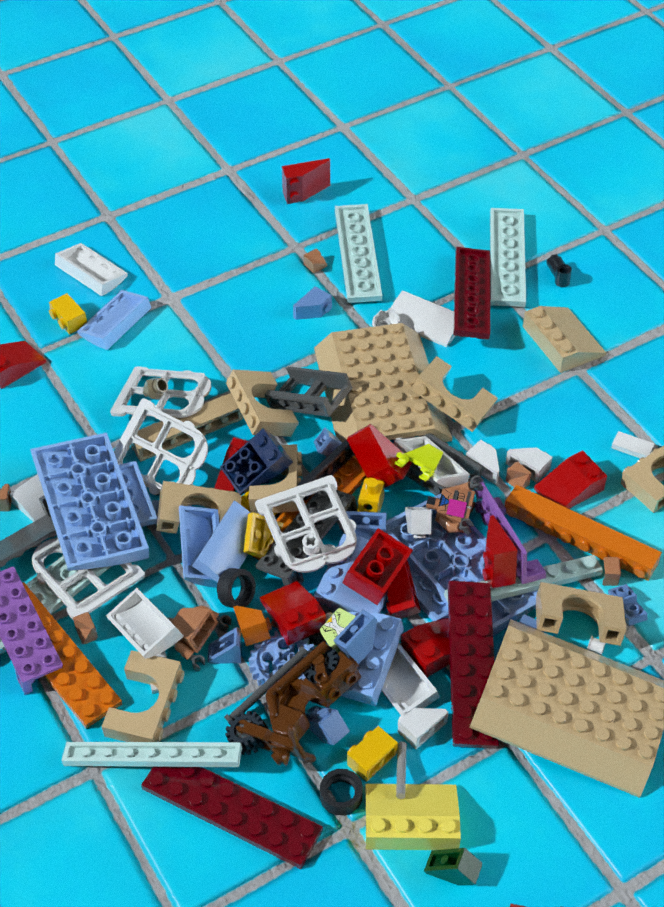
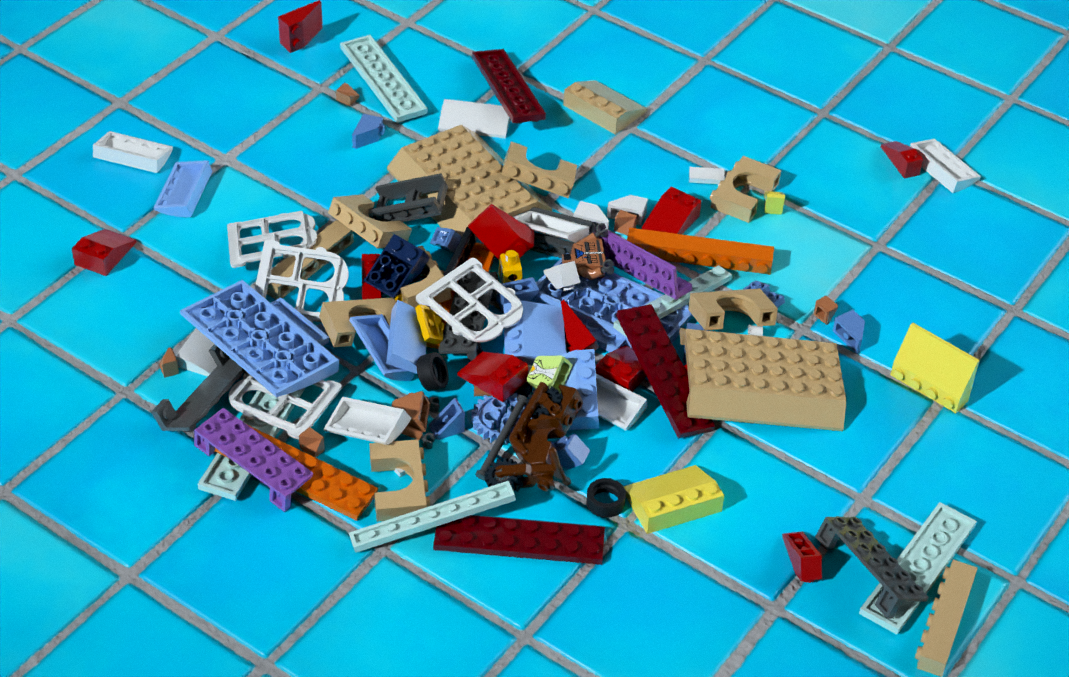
camera: 25 degrees left, 5 degrees down
yellow brick [49,293,87,334] -> none
dark tan rock [143,377,168,400] -> none
orange slope [233,606,272,646] -> none
white axle [302,534,320,556] -> none
medium blue slope [333,609,377,664] -> none
red slope [342,528,413,606] -> none
yellow brick [347,726,398,782] -> none
white hair [372,308,400,327] -> none
neon yellow flag [395,444,443,481] -> none
light grey bar [396,742,407,799] -> none
white slope [397,708,448,749] -> none
slope [424,848,483,885] -> none
dark pink sticker [446,499,467,518] -> none
red slope [482,515,518,588] -> none
light aqua plate [490,208,526,307] -> none
black piece [546,254,572,287] -> none
nougat slope [602,557,621,586] -> none

